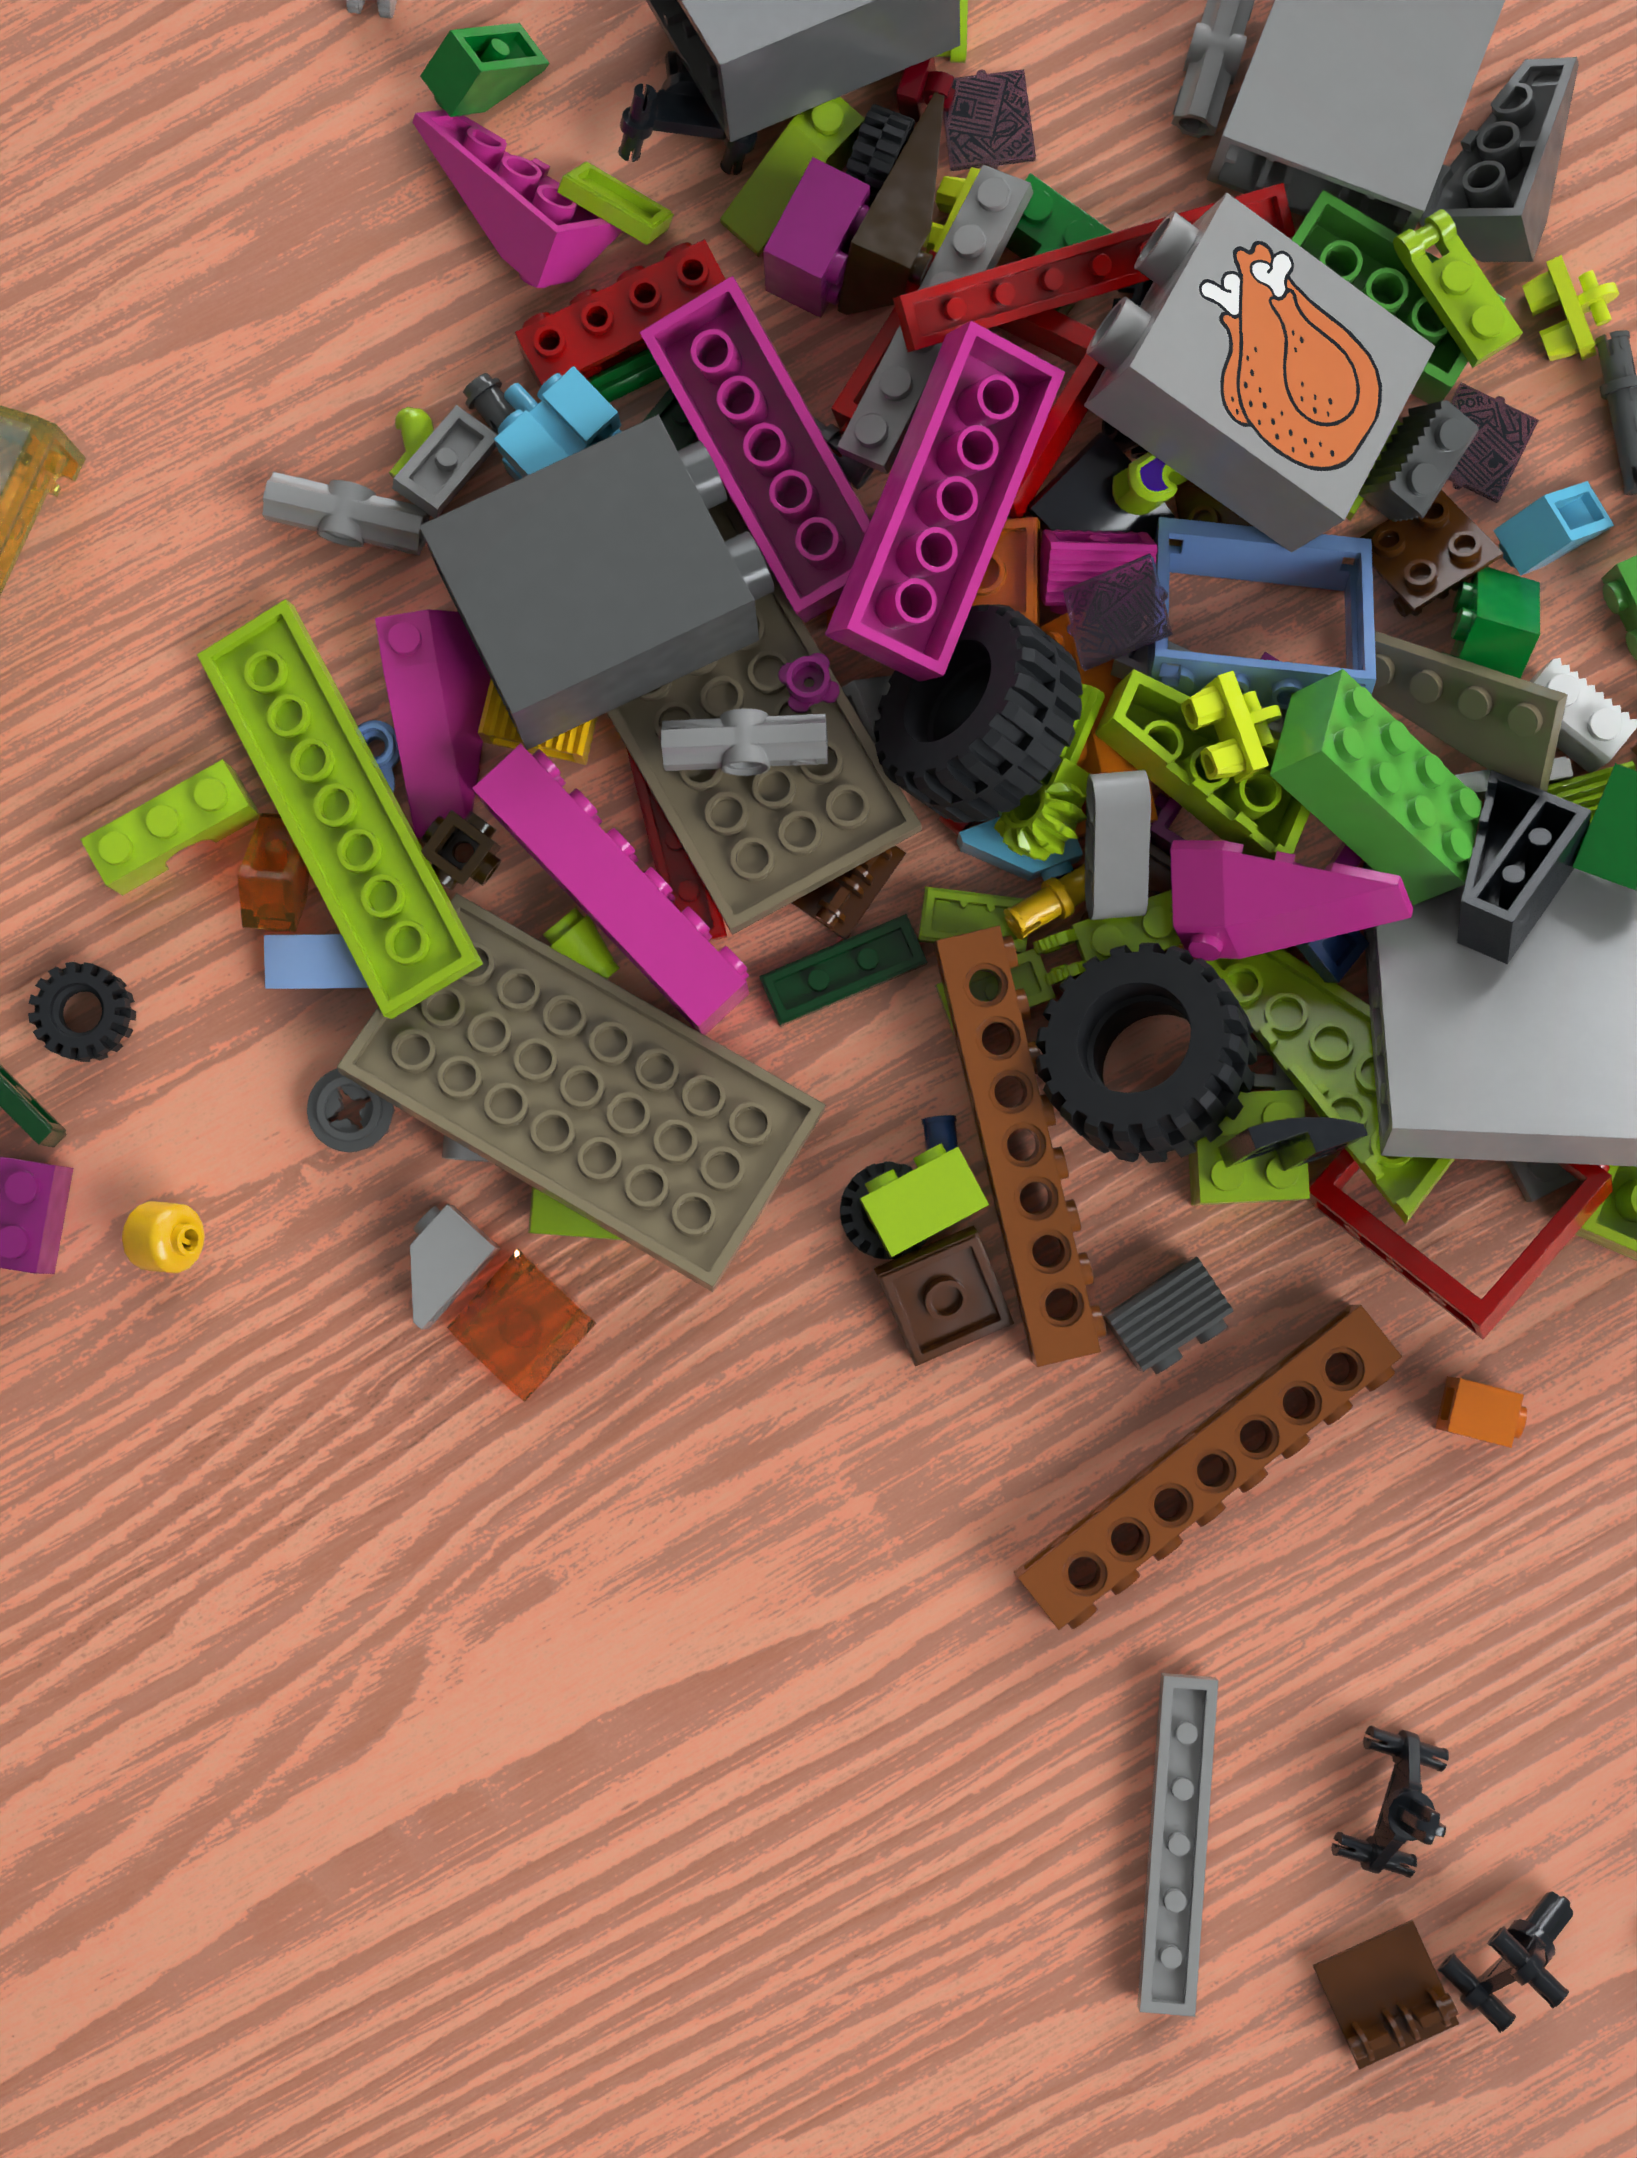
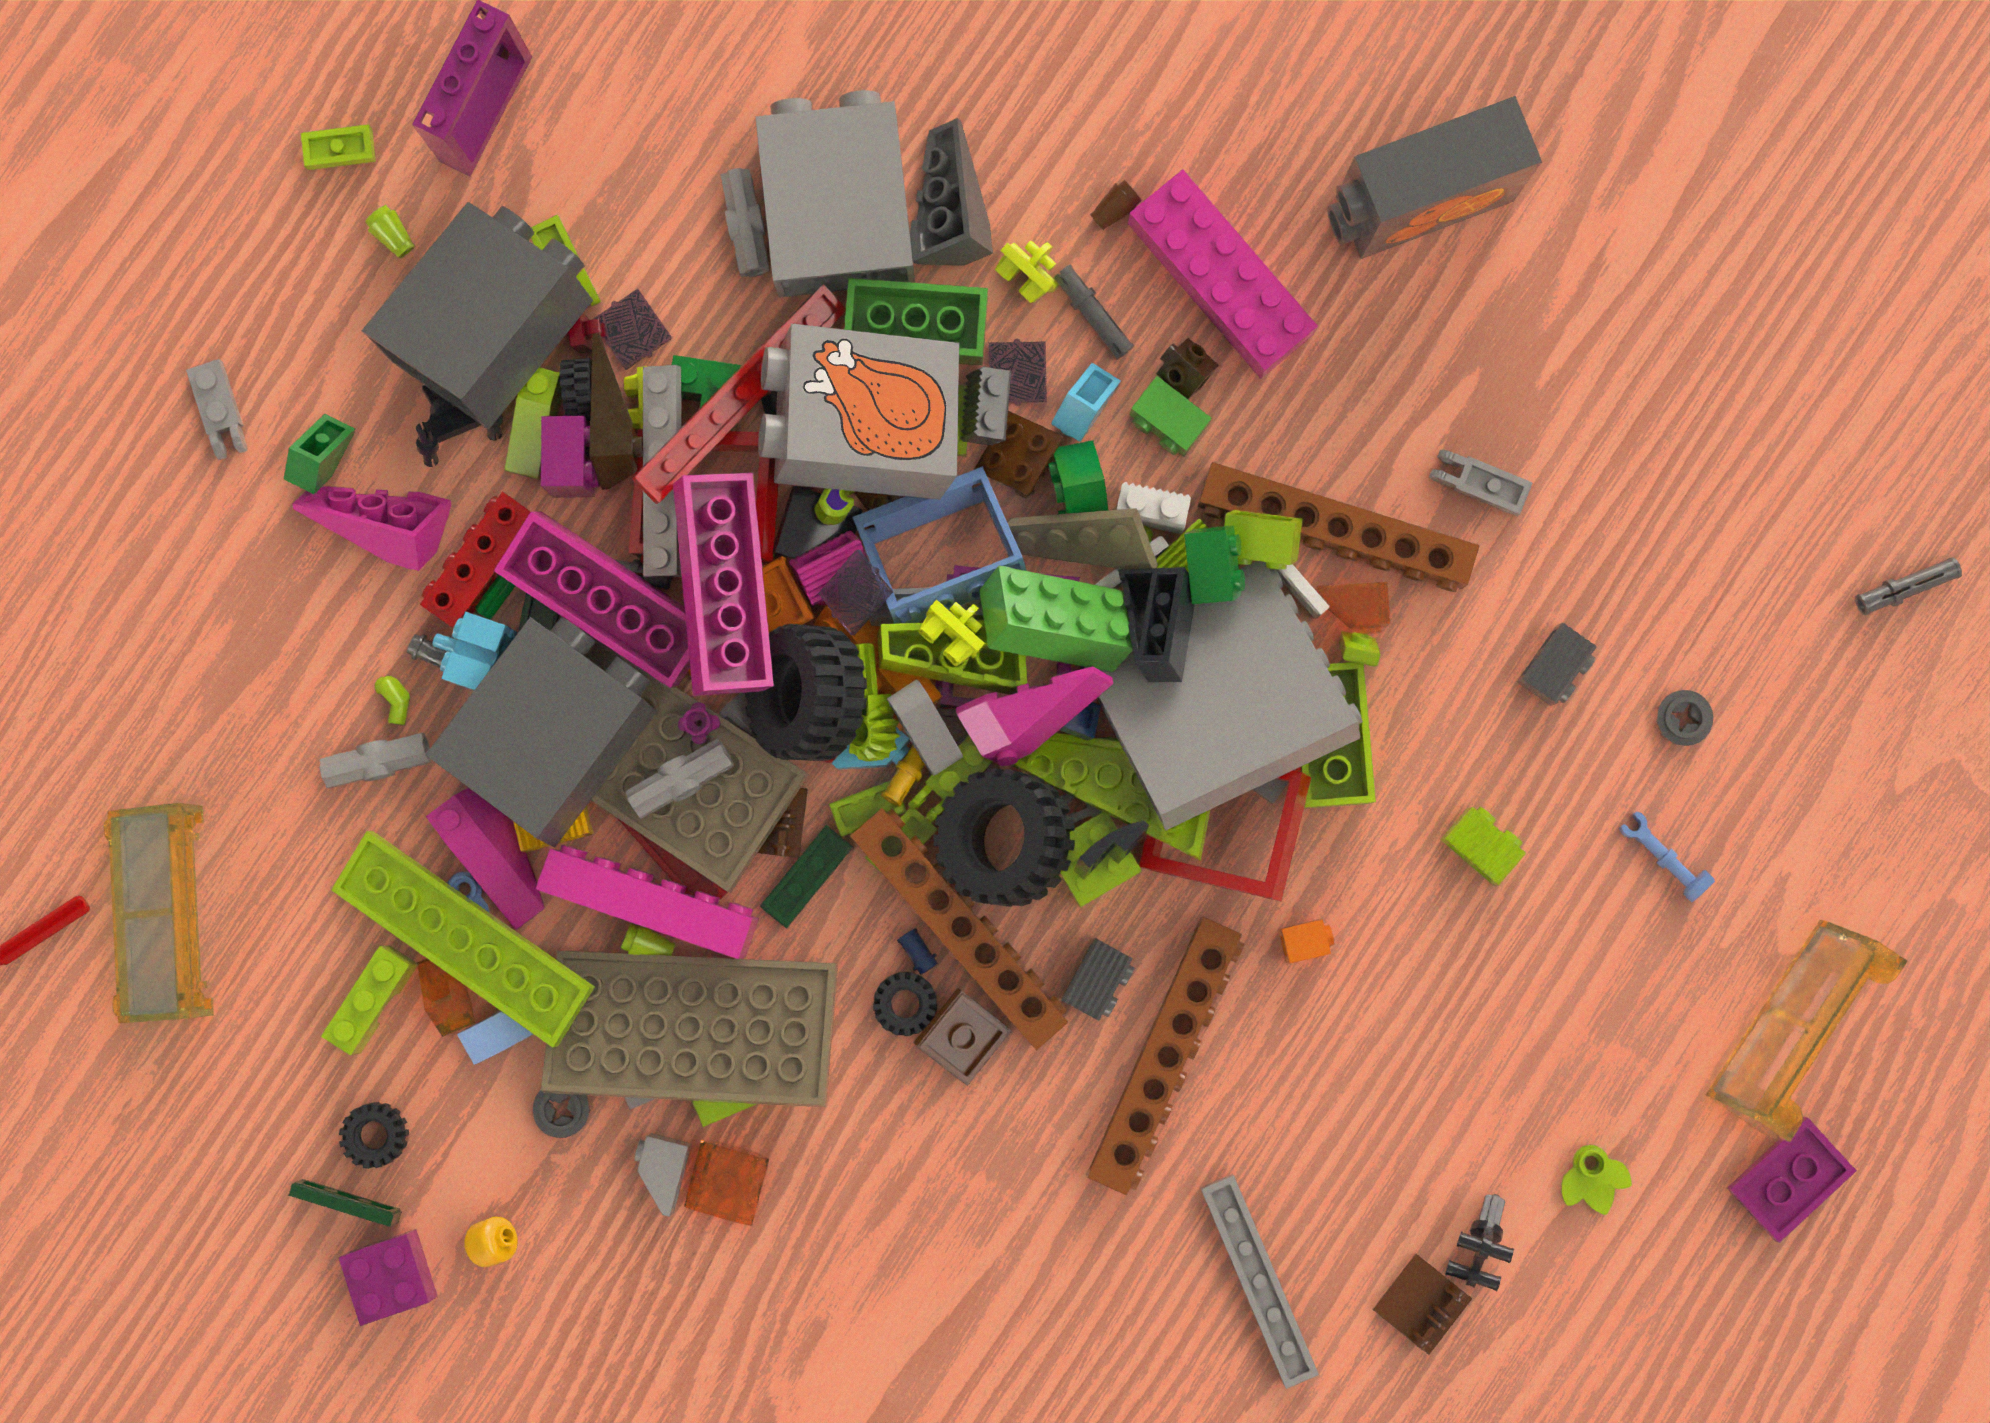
camera: 25 degrees left, 0 degrees up
light grey plate [392,405,498,518] -> none
dark brown brick [421,810,501,890] -> none
lime tile [557,162,674,245] -> none
lime brick [859,1143,989,1258] -> none
black axle [1331,1726,1449,1878] -> none
lime plate [1393,209,1523,368] -> none

